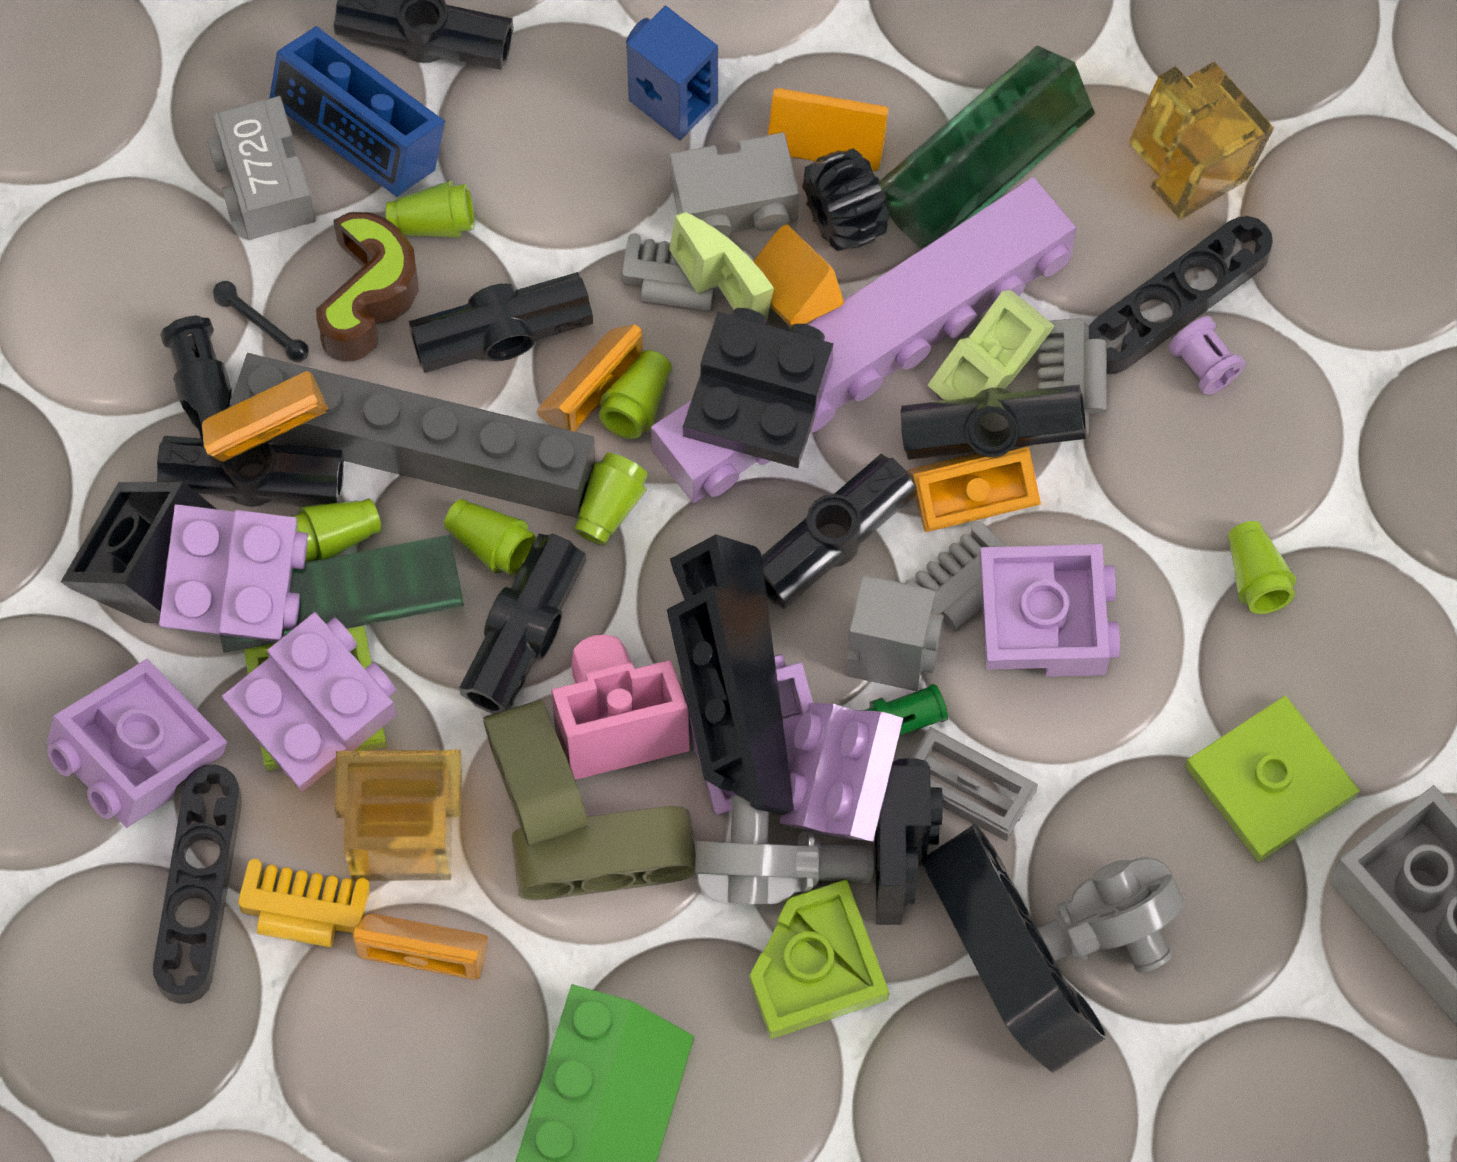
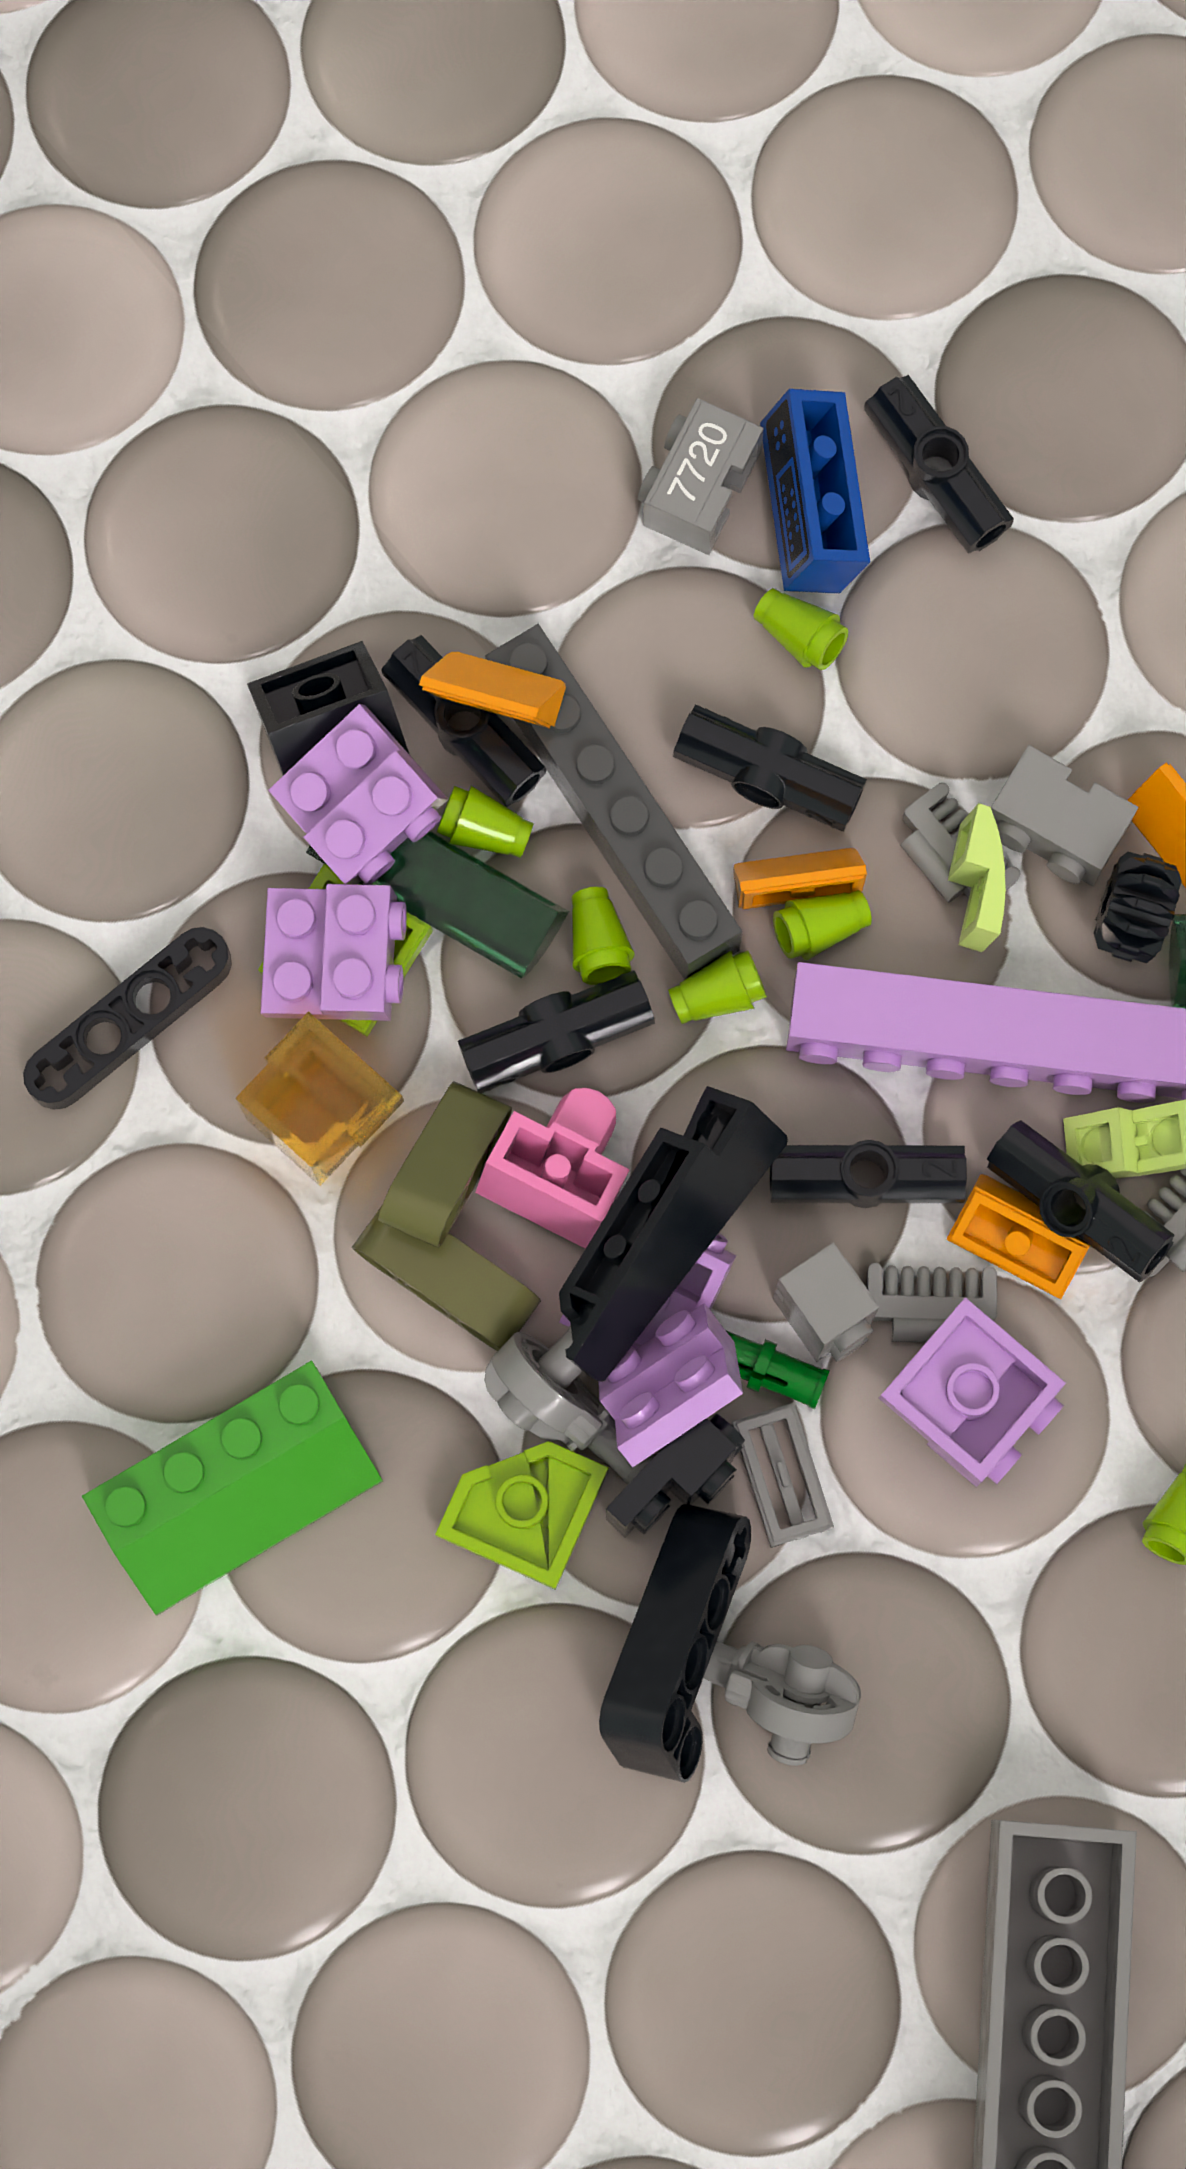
camera: 45 degrees right, 10 degrees up
lavender plate [46,658,227,828] -> none
black piece [160,315,232,439] -> none
black hinge [213,281,309,362] -> none
yellow piece [238,858,371,948] -> none
reddish brown animal [316,212,419,361] -> none
light orange slope [353,914,488,980] -> none
blue brick [626,5,718,141] -> none
black plate [683,308,834,468] -> none
light orange slope [753,224,844,327] -> none
lime plate [1185,695,1360,863] -> none

